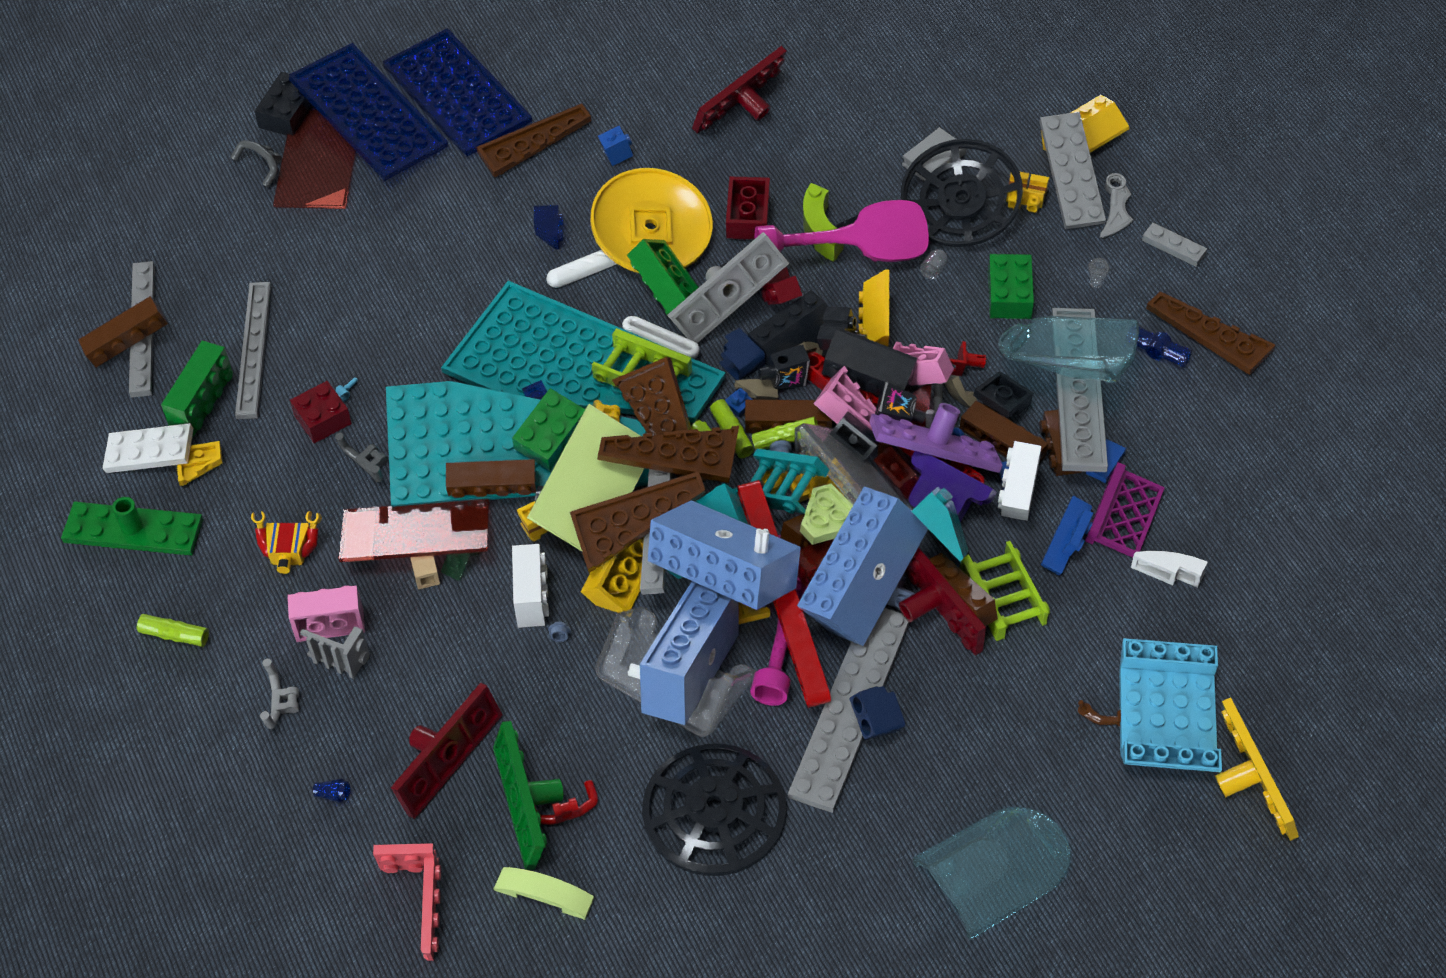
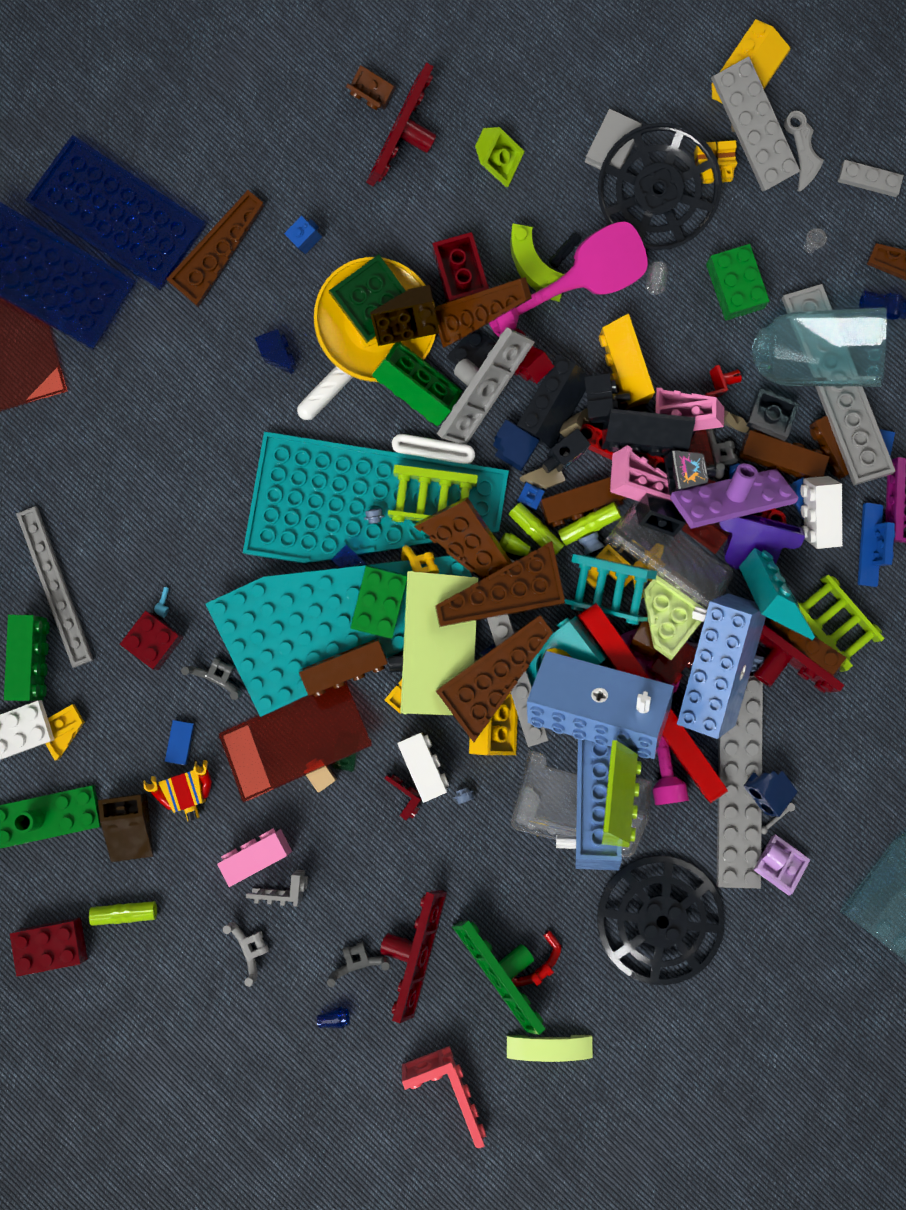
camera: 20 degrees left, 30 degrees up
none -> dark red brick [10,917,88,977]
none -> dark brown slope [98,793,154,862]
none -> blue tile [165,720,195,765]
none -> dark grey piece [327,942,390,987]
none -> dark green plate [329,254,406,343]
none -> reddish brown bracket [346,65,396,110]
none -> sand blue plate [364,509,385,523]
none -> dark brown slope [370,285,439,346]
none -> dark red bracket [384,774,421,821]
none -> reddish brown wing [434,277,532,348]
none -> lime slope [475,127,525,187]
none -> lime slope [602,740,641,847]
none -> lavender plate [754,834,810,896]
none -> light grey hinge [761,803,795,834]

